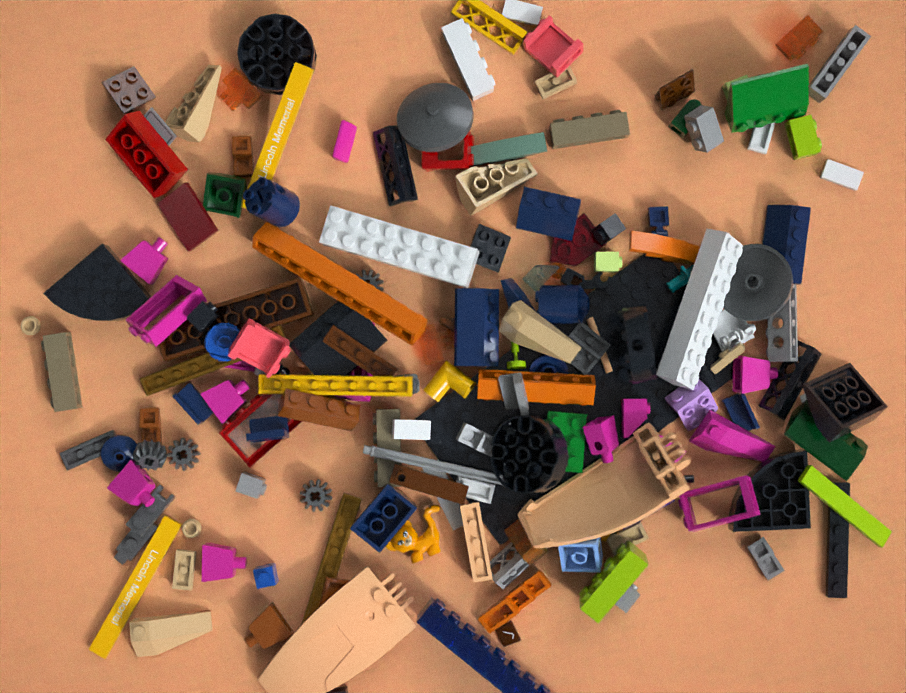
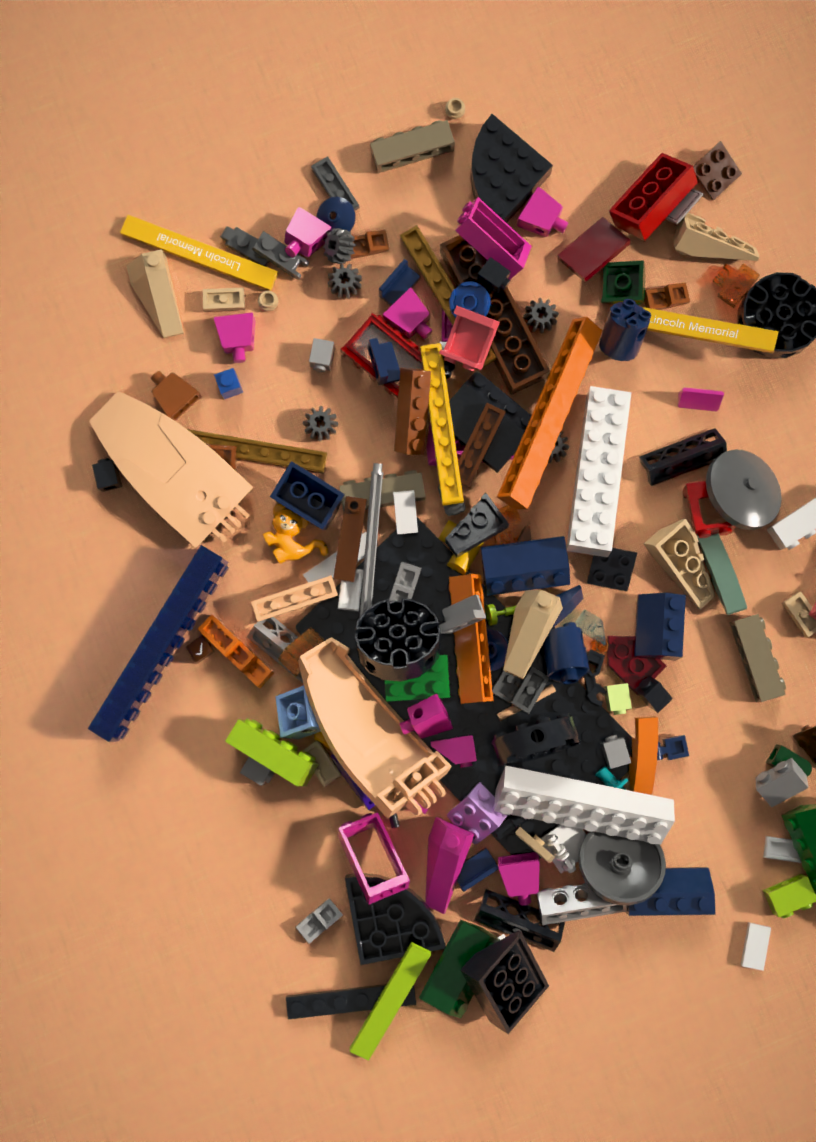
camera: 80 degrees right, 5 degrees down
none -> black wing [445,493,509,558]
none -> dark grey gear [523,297,559,334]
none -> light grey brick [600,735,631,769]

